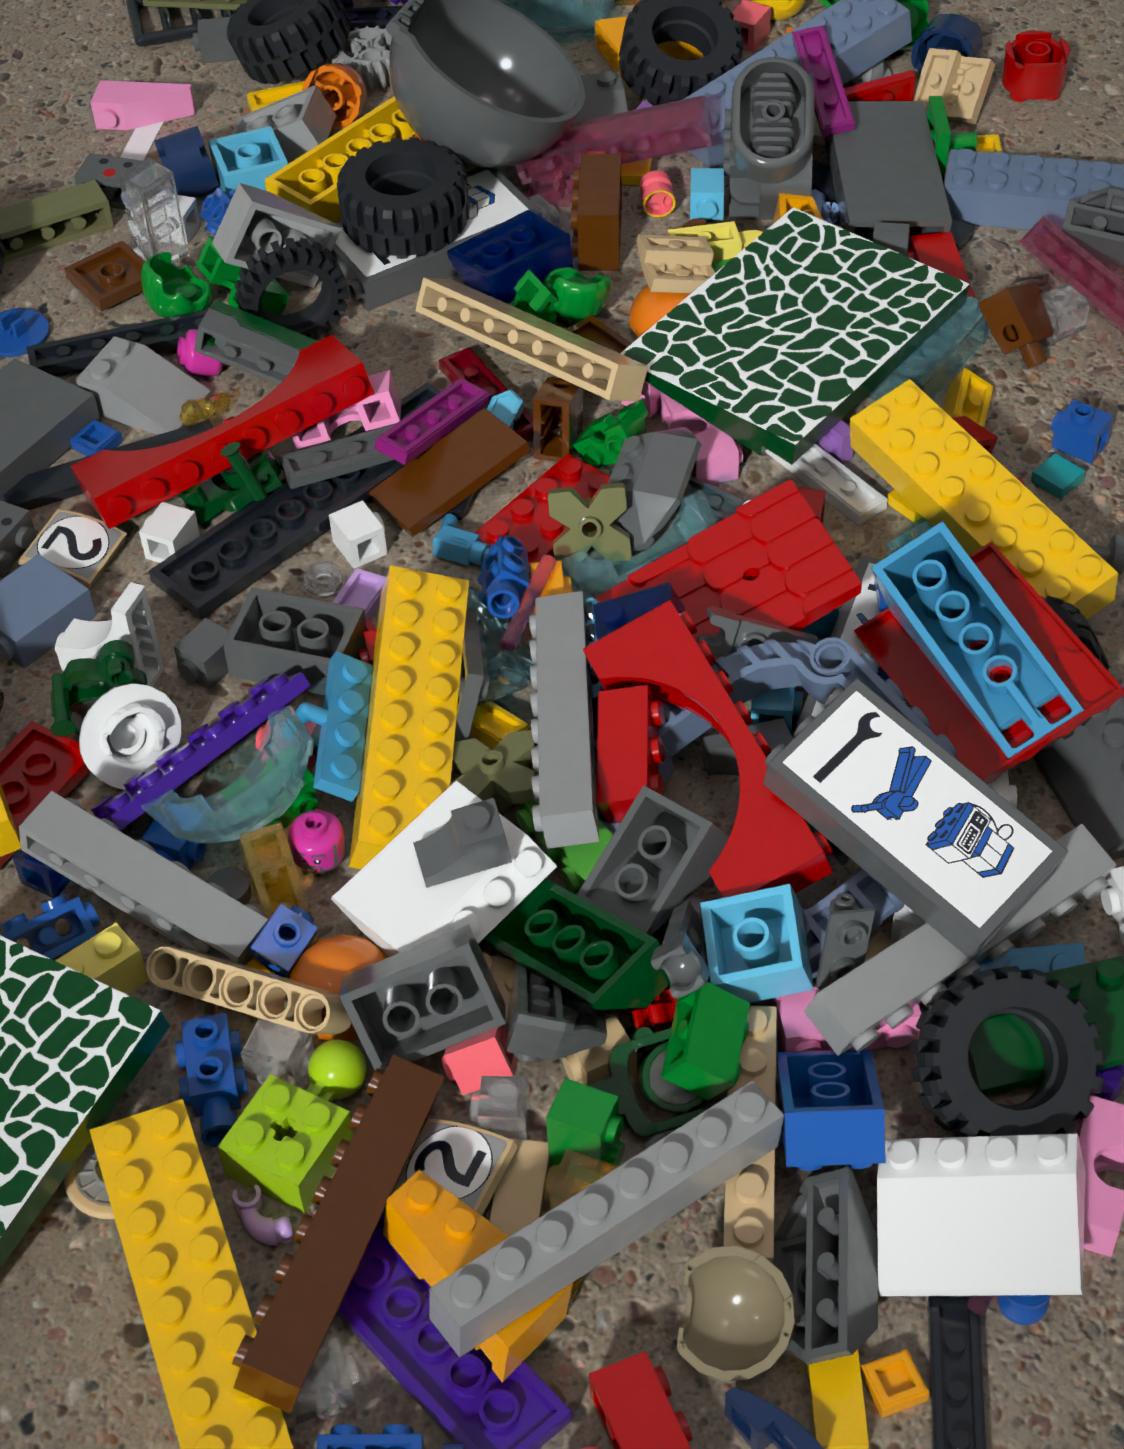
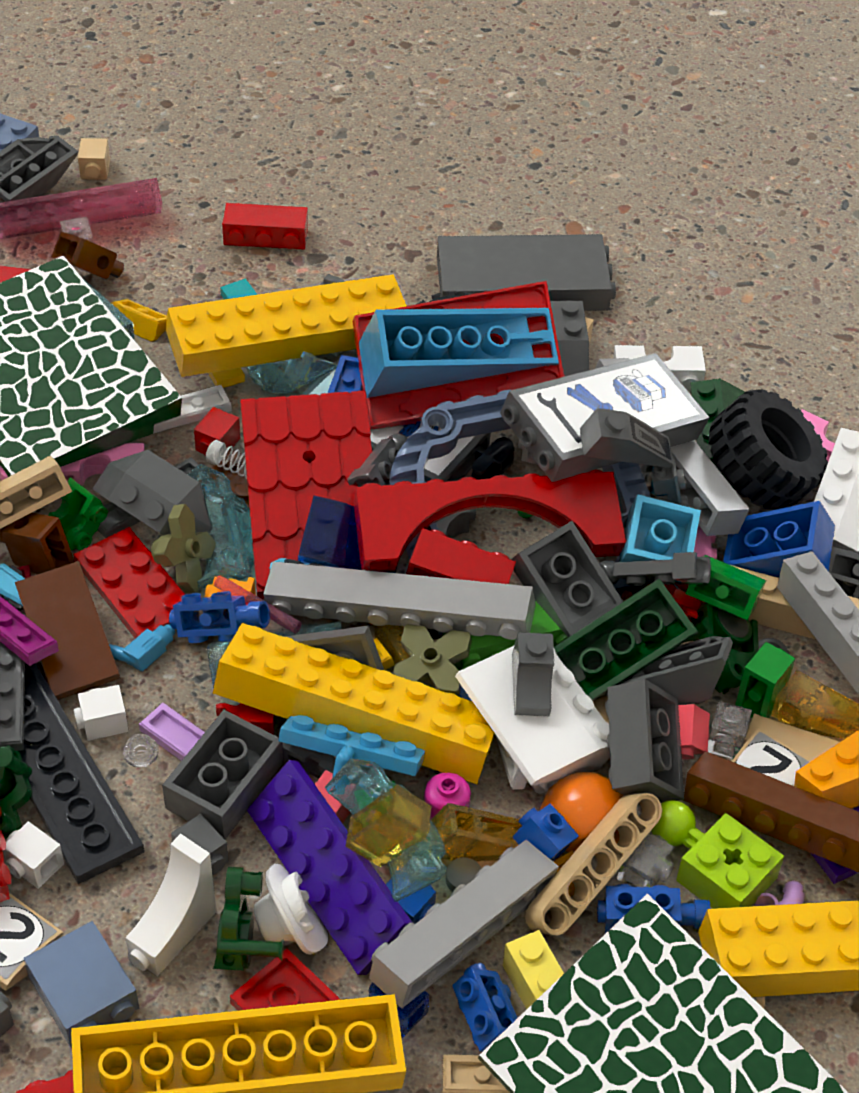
camera: 80 degrees left, 0 degrees up
blue brick [1051,399,1114,464] -> none
none -> clear yellow brick [346,785,432,867]
none -> dark grey slope [580,408,674,468]

